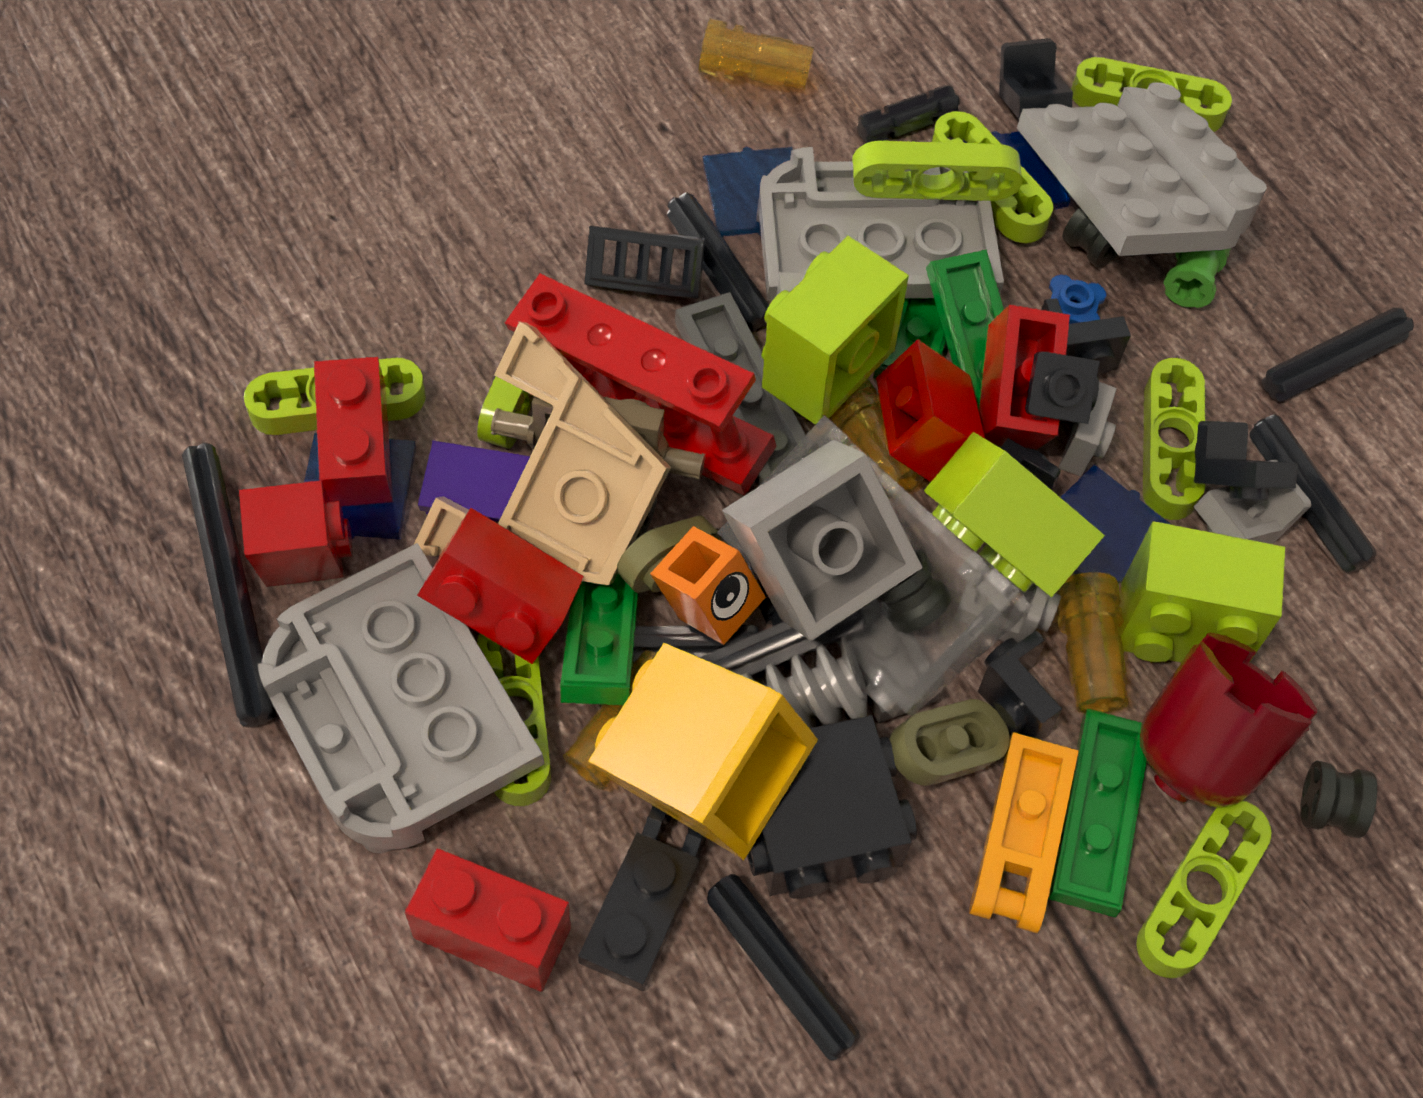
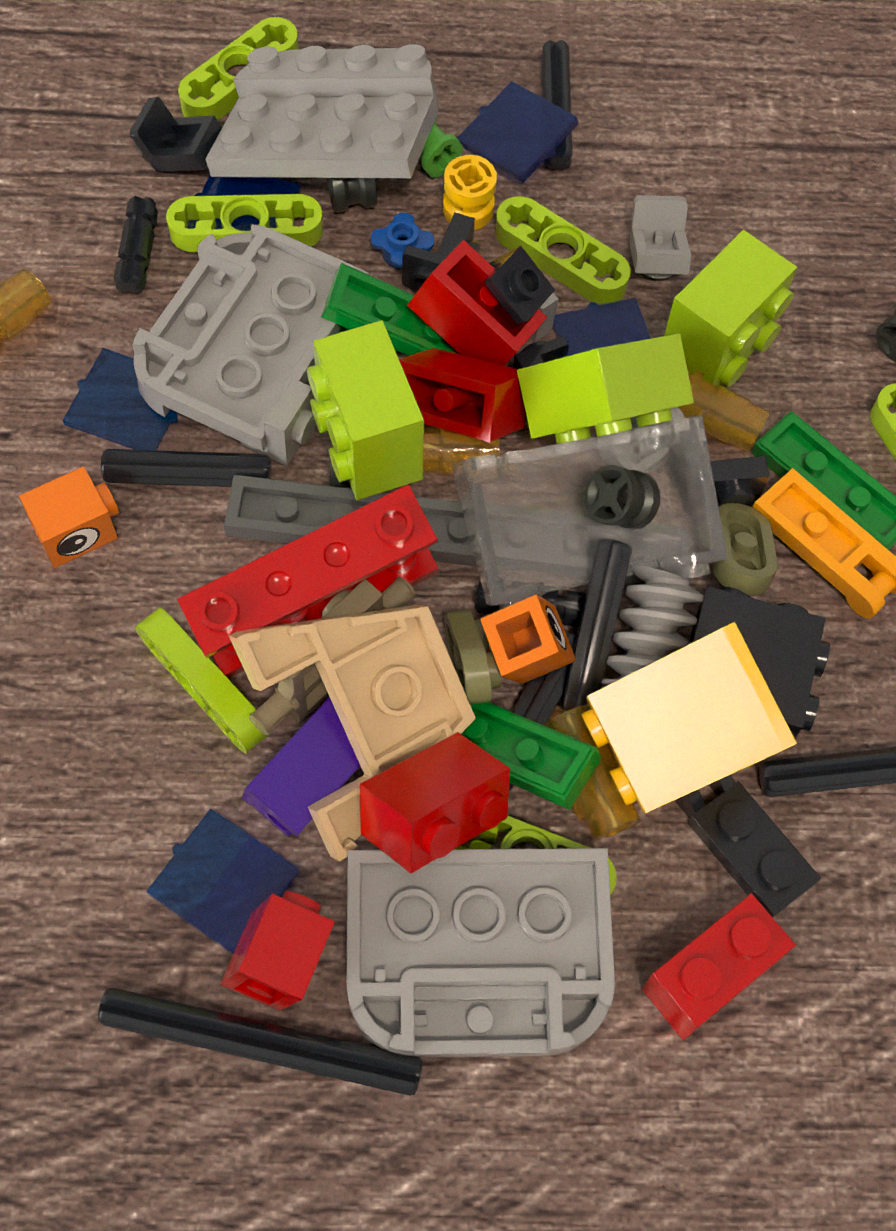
camera: 60 degrees left, 5 degrees up
lime beam [244,358,426,435] -> none
red brick [314,357,393,506] -> none
black slope [584,225,706,299] -> none
light grey brick [722,440,923,641] -> none
lime beam [852,141,1022,201] -> none
dark red cylinder [1140,632,1317,808] -> none
black bracket [1194,421,1298,500] -> none
black axle [1249,414,1377,573] -> none
none -> orange brick [19,466,120,568]
none -> yellow wheel [443,155,497,230]
none -> clear blue piece [457,81,579,183]

